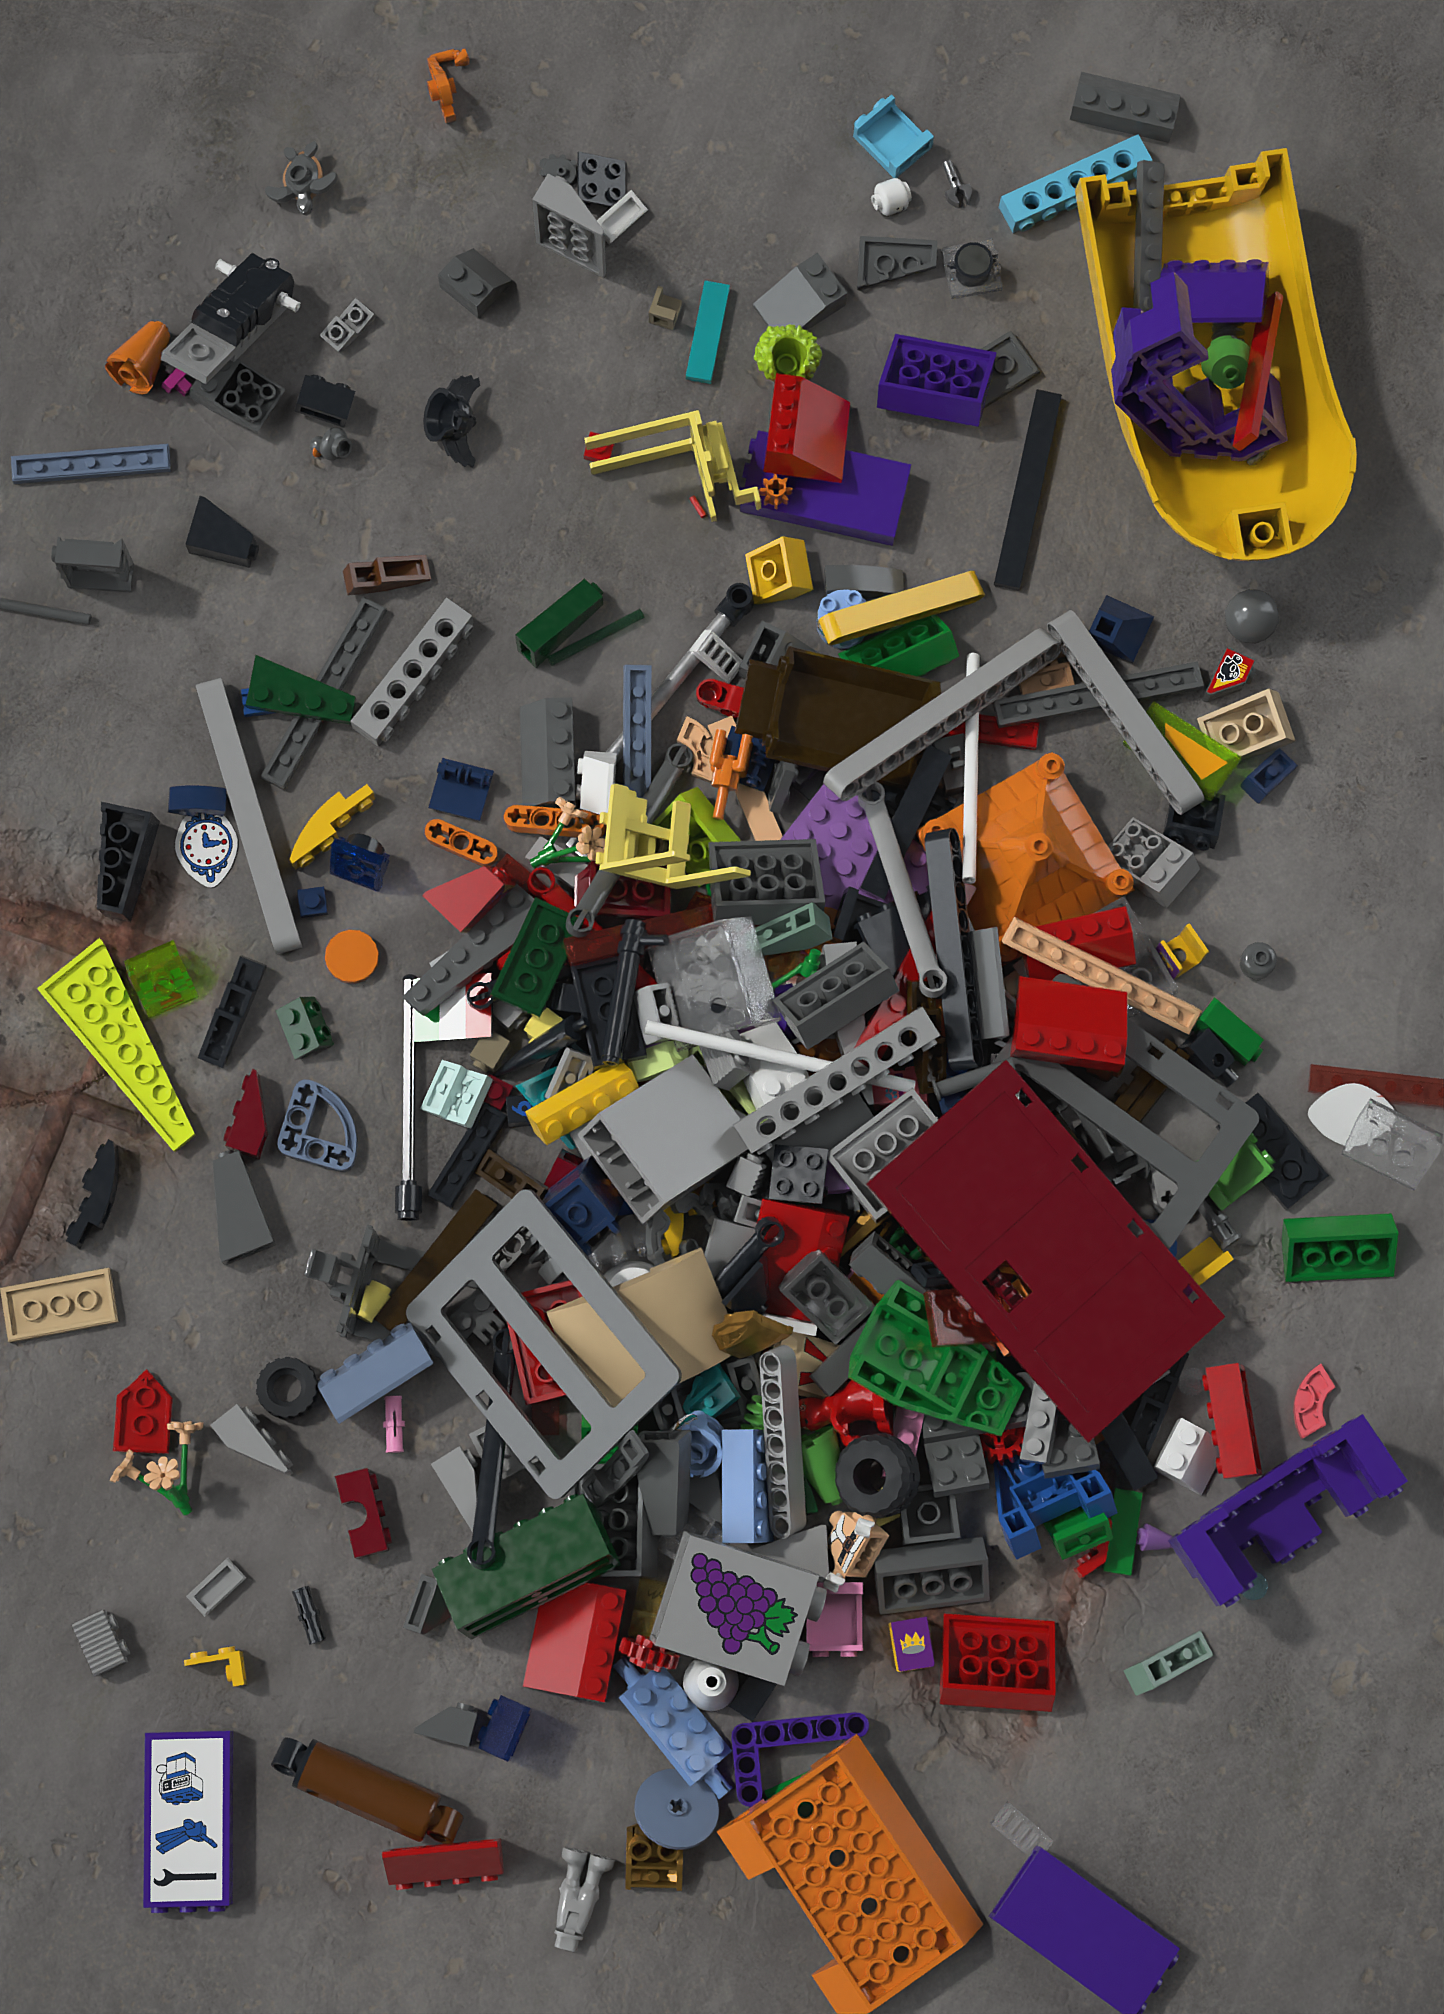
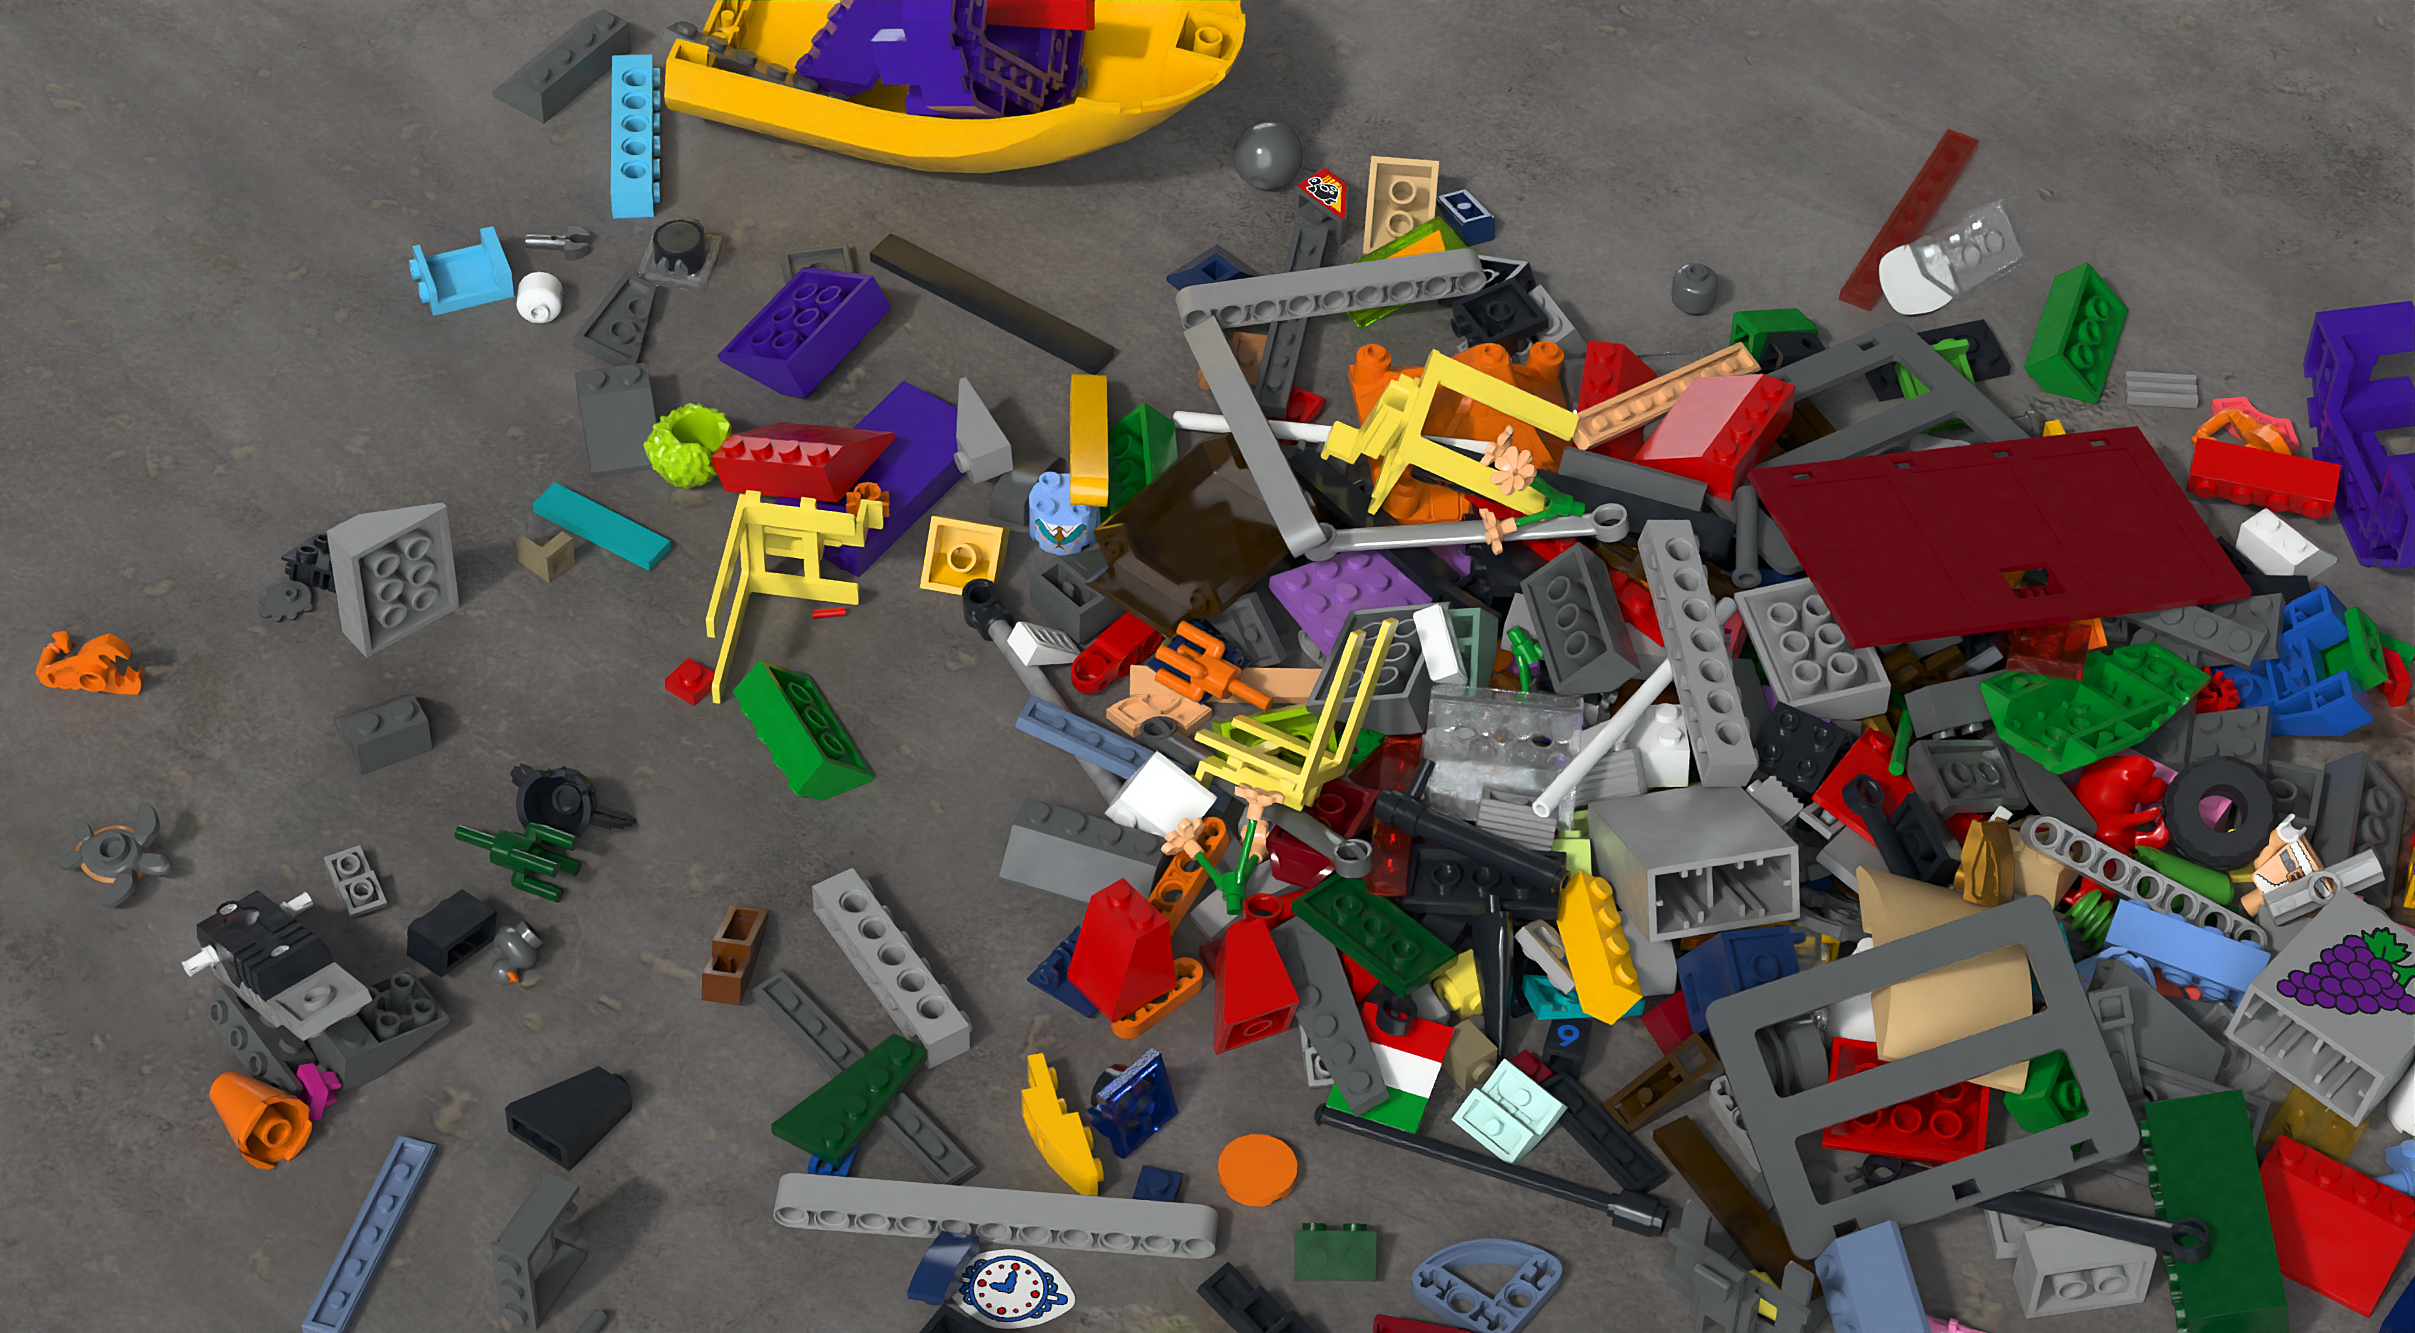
camera: 65 degrees left, 30 degrees down
dark green slope [515,578,603,668] -> none
clear green bar [547,608,645,666] -> none
red gear [618,1634,680,1672] -> none
medium lavender cone [1136,1523,1172,1551] -> none
yellow piece [1154,923,1209,980] -> none
none -> dark green plant [455,822,581,903]
none -> green slope [732,660,875,801]
none -> light grey slope [954,377,1013,485]
none -> red slope [1067,878,1176,1023]
none -> light yellow piece [1321,349,1579,521]
none -> white slope [1413,604,1468,685]
none -> black plate [1450,277,1549,355]
none -> light nougat plant [1479,425,1585,555]
none -> green bar [1888,710,1914,776]
none -> light grey tile [2124,371,2198,409]
none -> orange animal [2191,407,2292,455]
none -> light grey piece [2262,849,2385,926]

